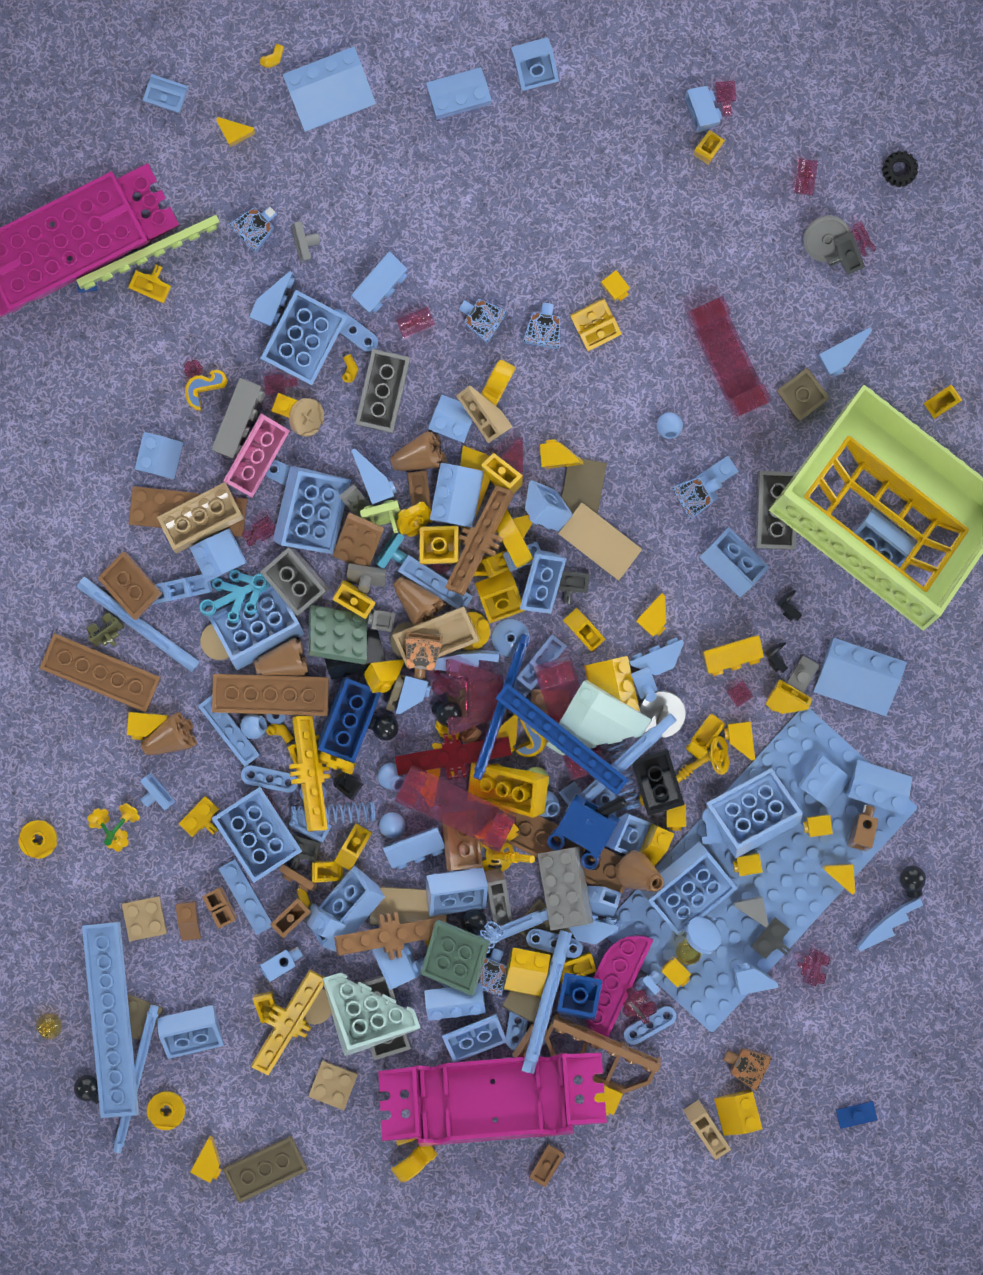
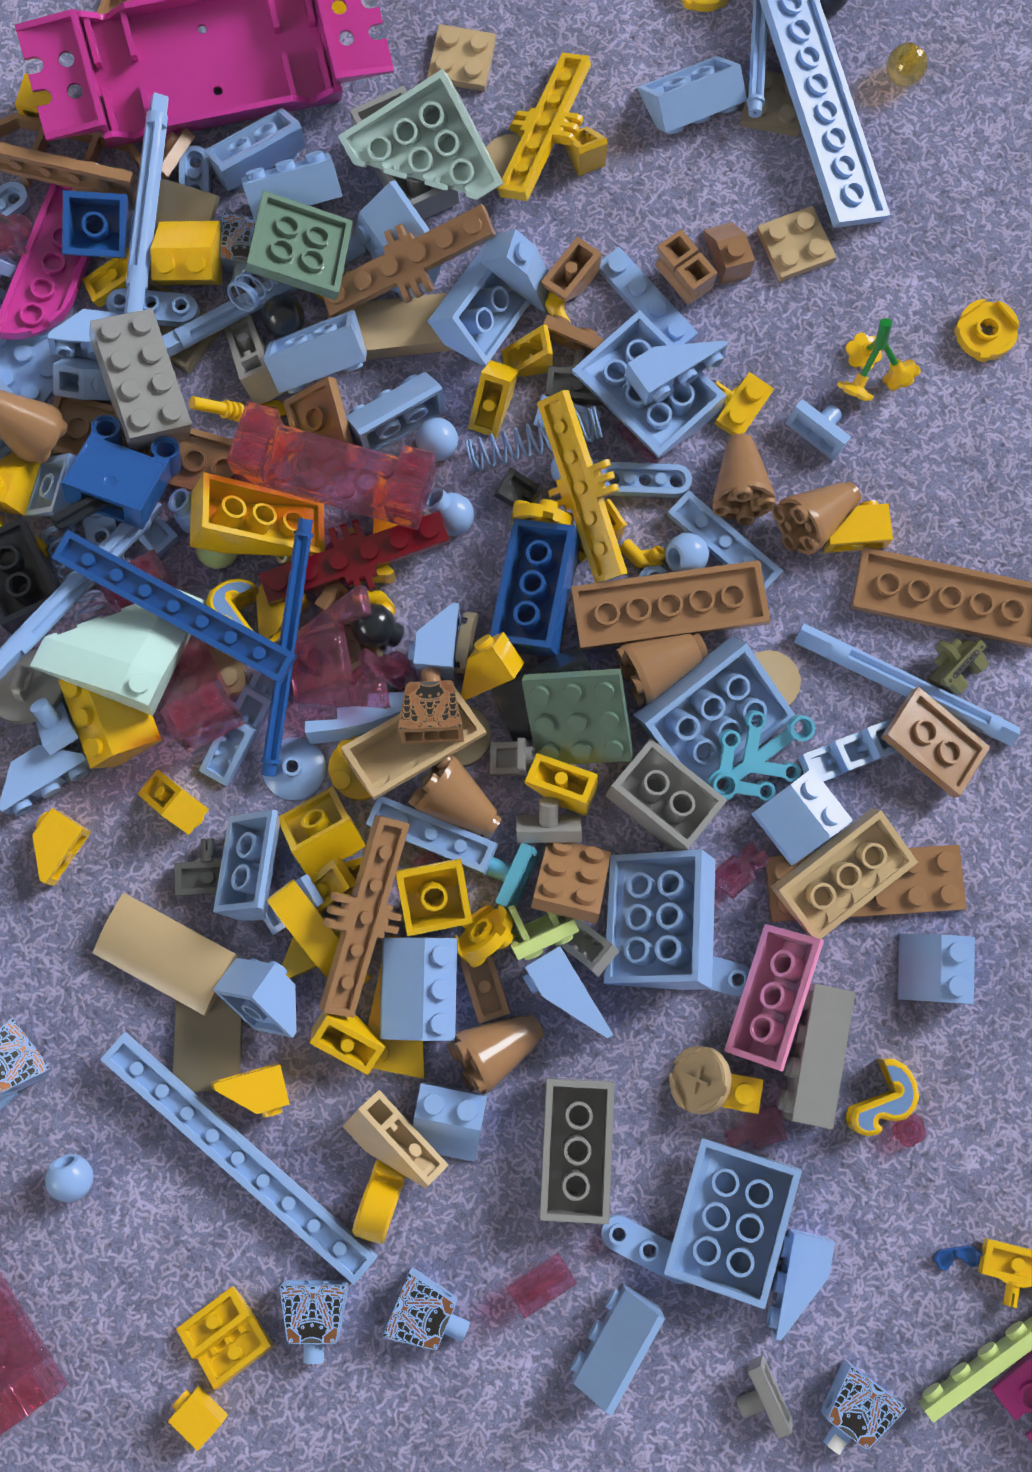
camera: 170 degrees right, 10 degrees down
light blue torso [258,947,303,982] -> none
yellow arm [342,354,359,383] -> none
black piece [368,714,399,741] -> none
clear pink slope [500,437,523,475] -> none
none -> light blue plate [100,1032,378,1285]
none -> light blue slope [625,341,728,405]
none -> medium nougat cone [712,433,776,526]
none -> blue piece [932,1245,983,1271]

